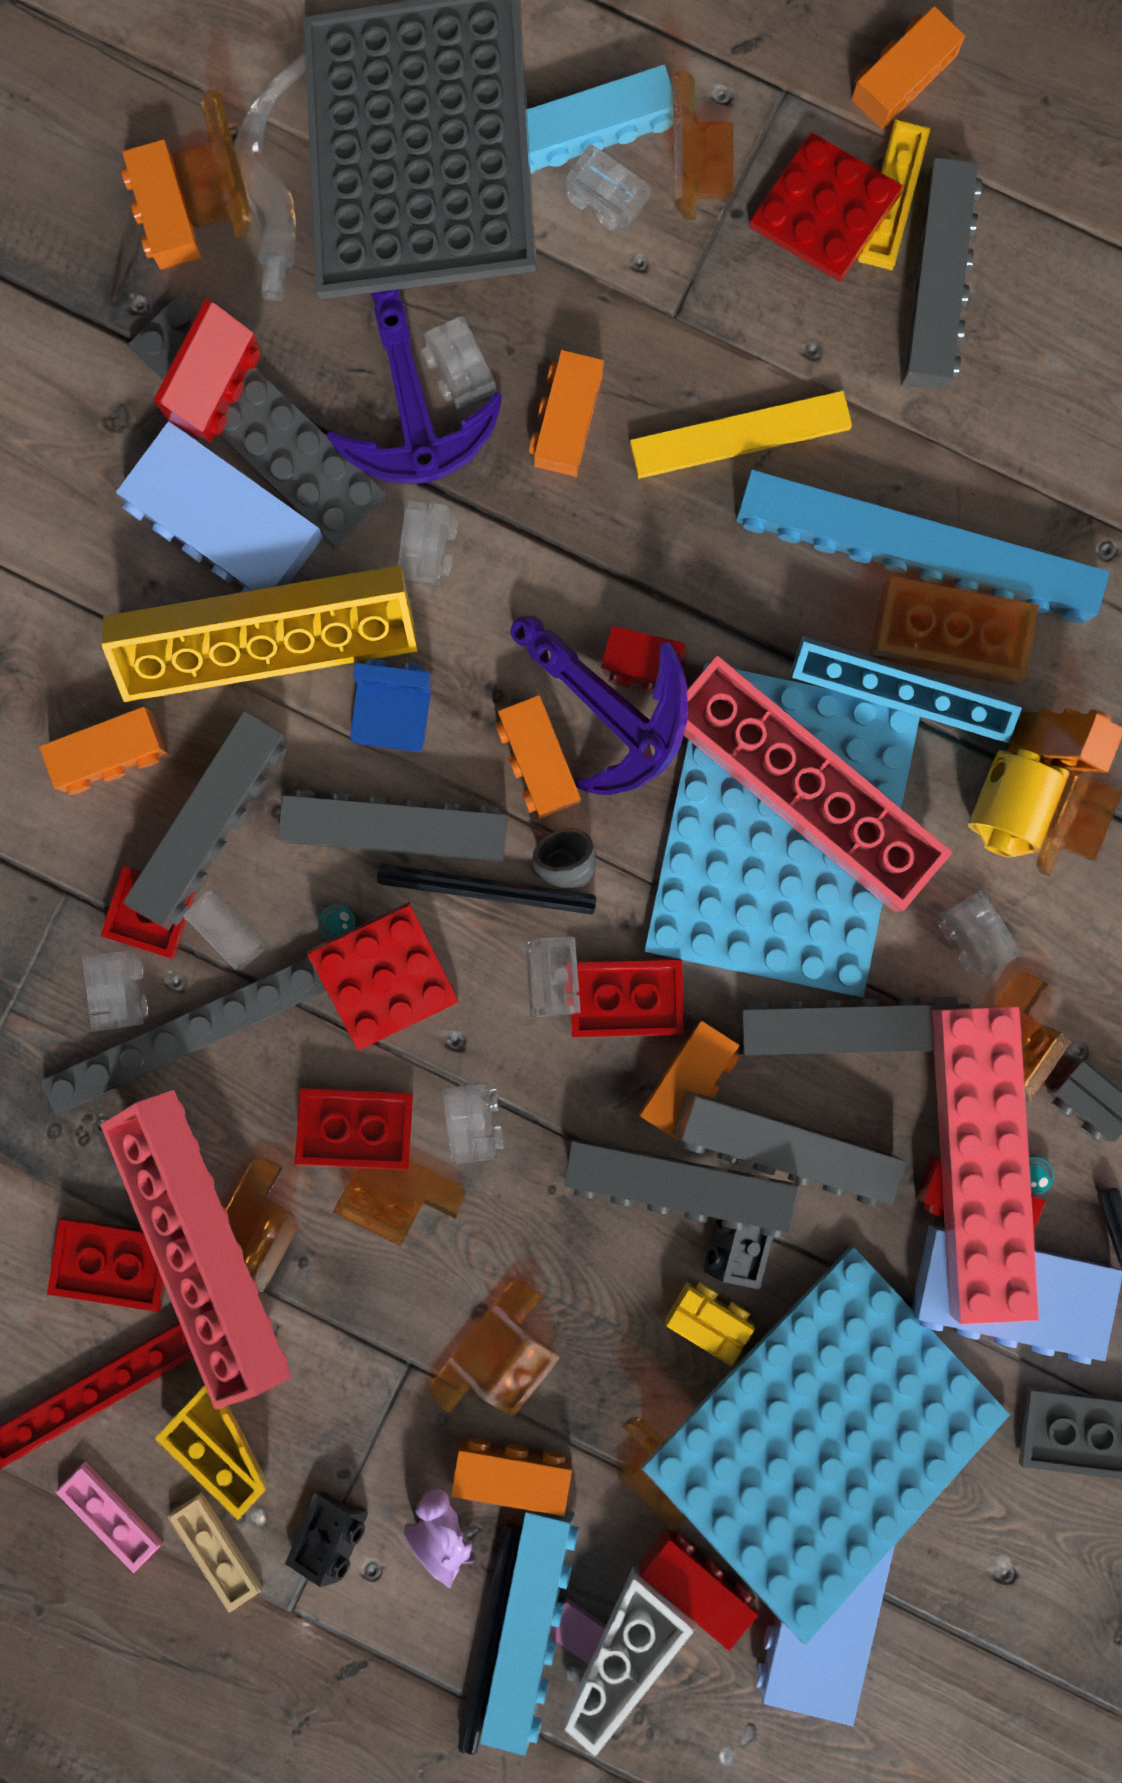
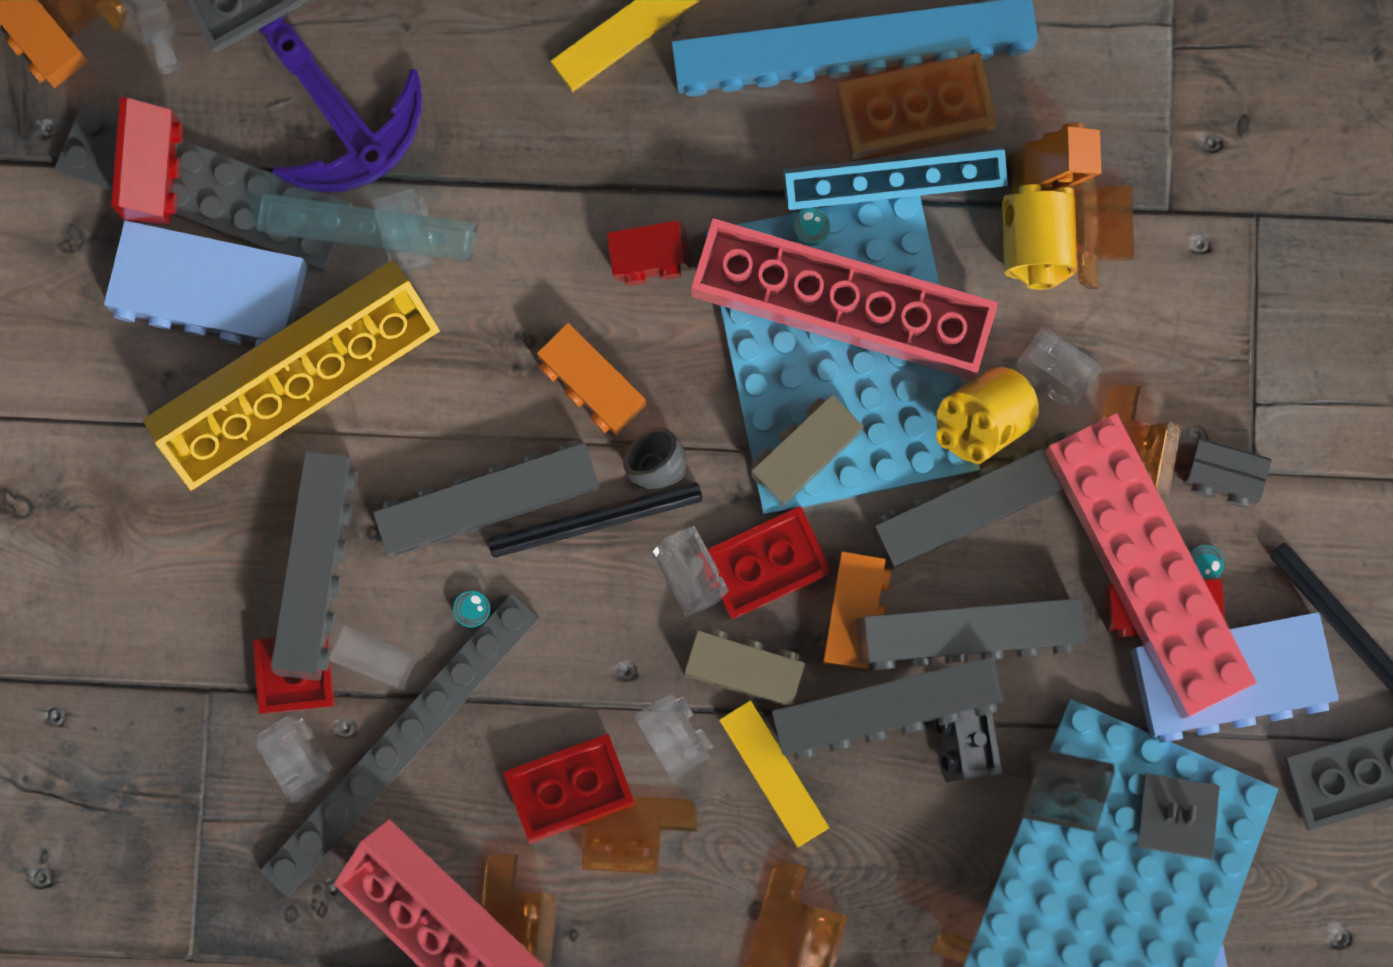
camera: 20 degrees left, 5 degrees down
orange brick [39,707,168,795] -> none
red plate [307,902,459,1051] -> none
blue bracket [350,659,433,752] -> none
clear brick [421,316,496,410] -> none
dark purple piece [510,616,688,795] -> none
orange brick [529,350,604,477] -> none
yellow brick [664,1281,755,1366] -> none
none -> clear light blue tile [256,194,477,261]
none -> dark tan brick [685,627,805,707]
none -> yellow tile [719,700,829,848]
none -> dark tan brick [751,395,864,508]
none -> teal tile [793,208,830,246]
none -> yellow cylinder [935,366,1039,464]
none -> clear smoke bracket [1021,749,1115,832]
none -> dark grey piece [1137,773,1220,860]

